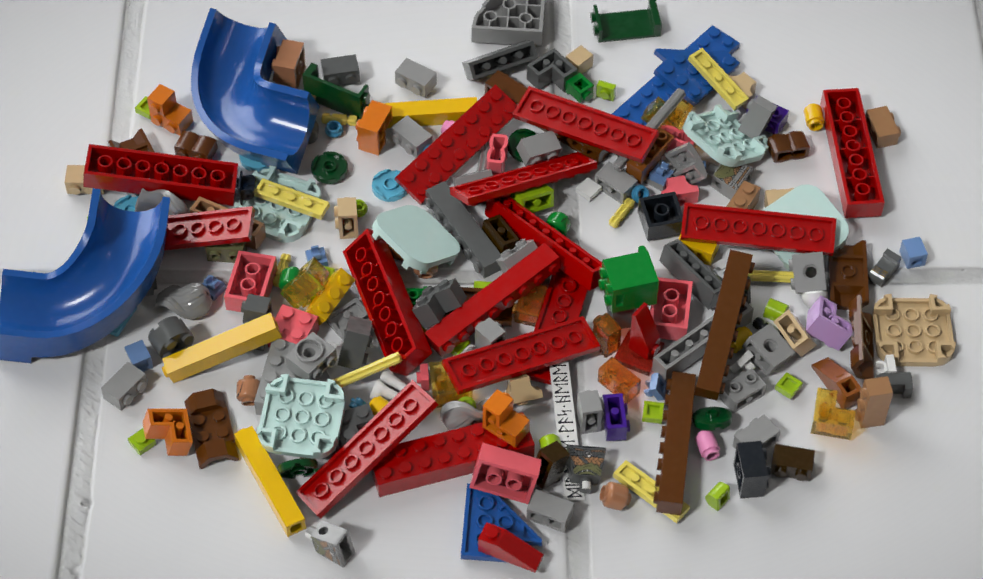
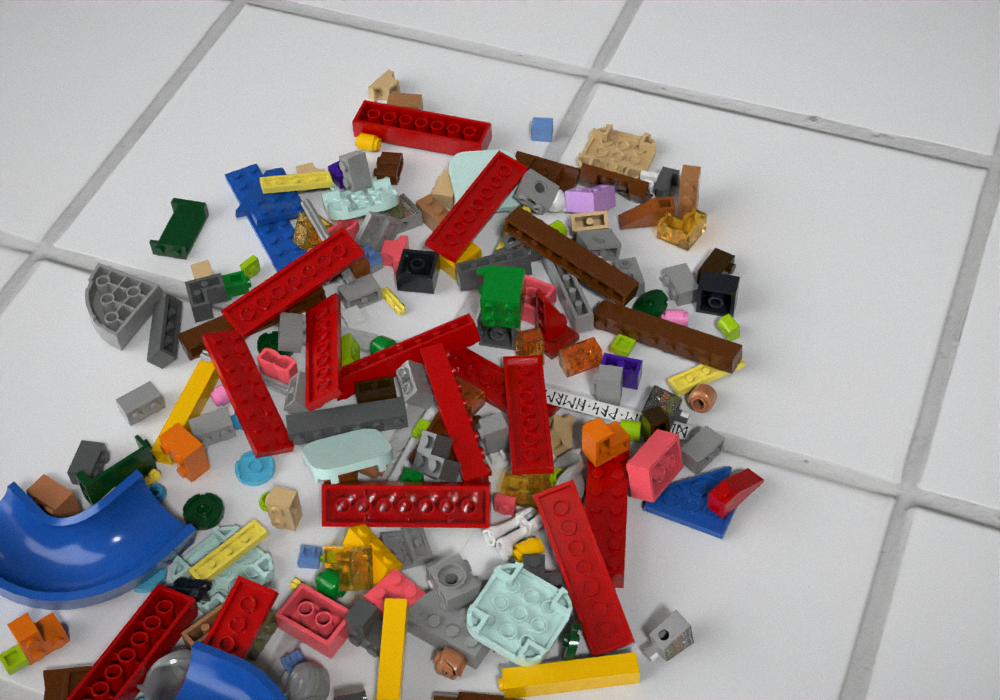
camera: 65 degrees left, 5 degrees down
reddish brown brick [174,131,218,160] -> none
light yellow axle [333,352,402,388] -> none
dark grey brick [337,315,374,370] -> none
dark azure plate [631,185,650,203] -> none
medium blue tile [643,373,667,401] -> none
lime plate [775,372,803,400] -> none
dark grey leg [868,248,901,287] -> none
none -> tan brick [368,70,400,102]

